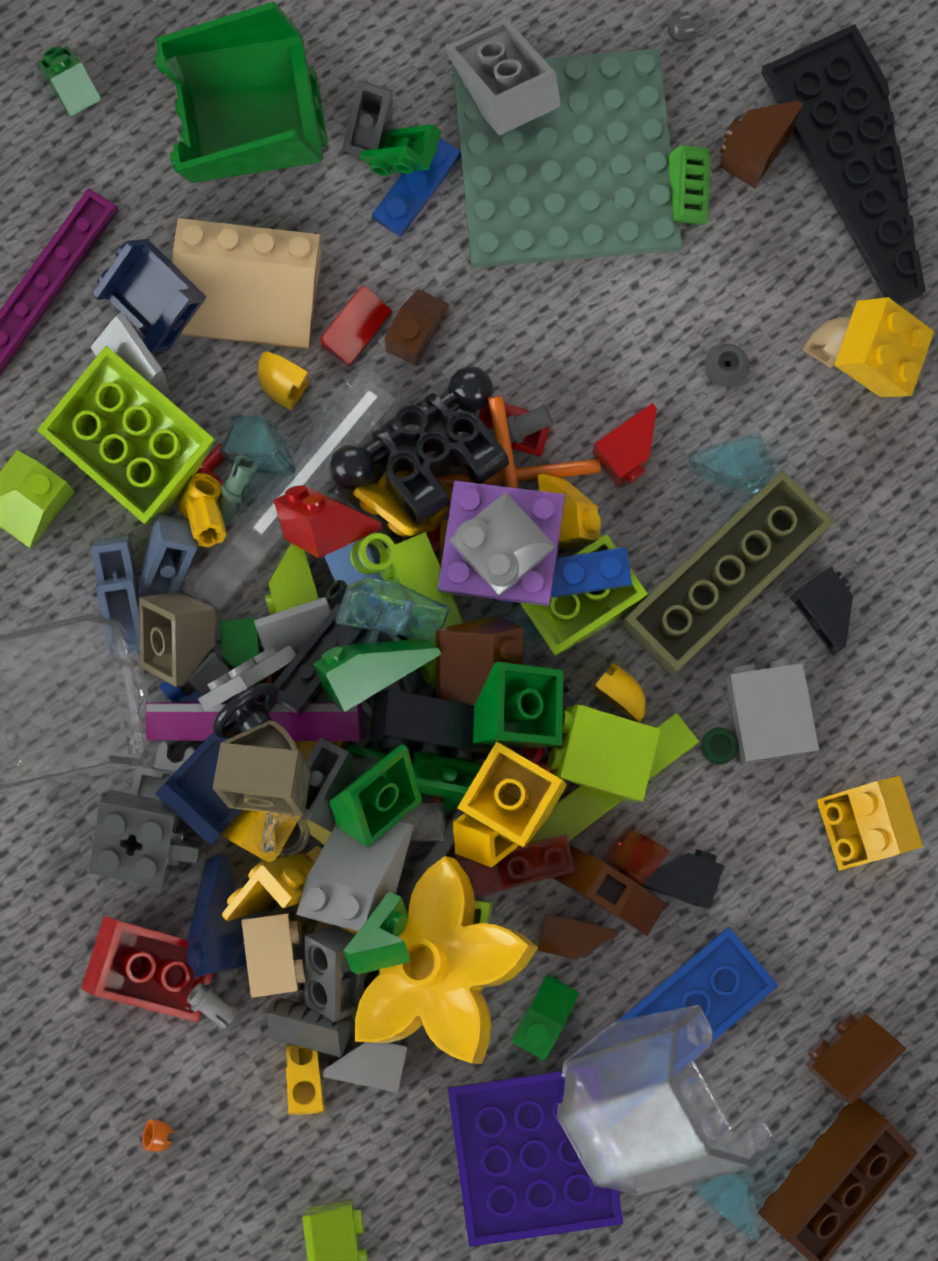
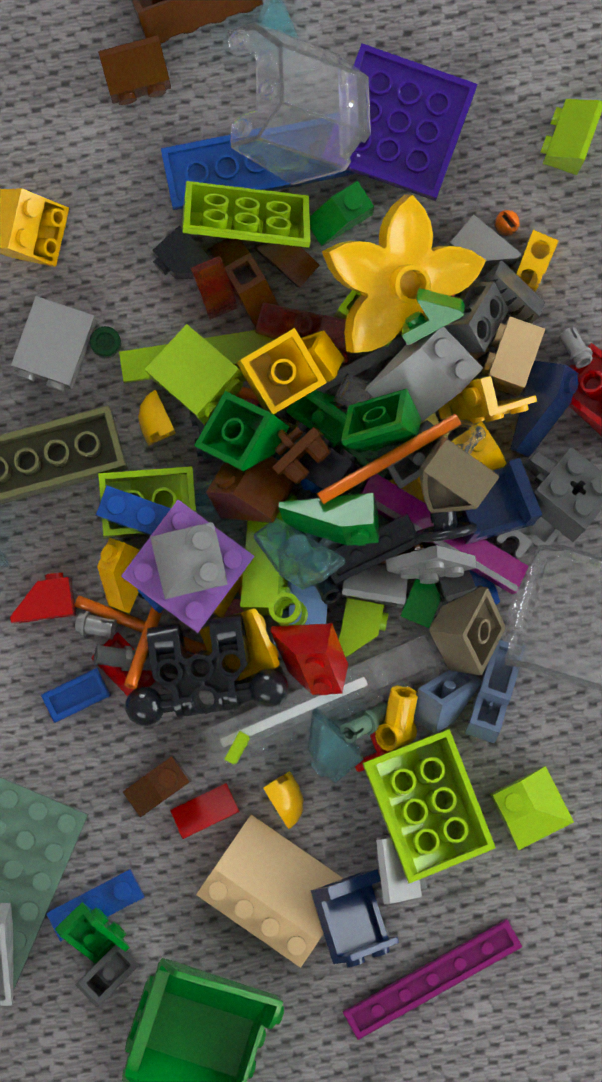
camera: 150 degrees left, 5 degrees up
none -> blue tile [41,668,111,723]
none -> light grey pin [75,611,117,639]
none -> lime slope [181,181,310,248]
none -> lime tile [224,731,250,764]
none -> reddish brown hips [272,427,331,484]
none -> orange piece [317,414,461,504]
none -> orange hinge [495,210,520,236]

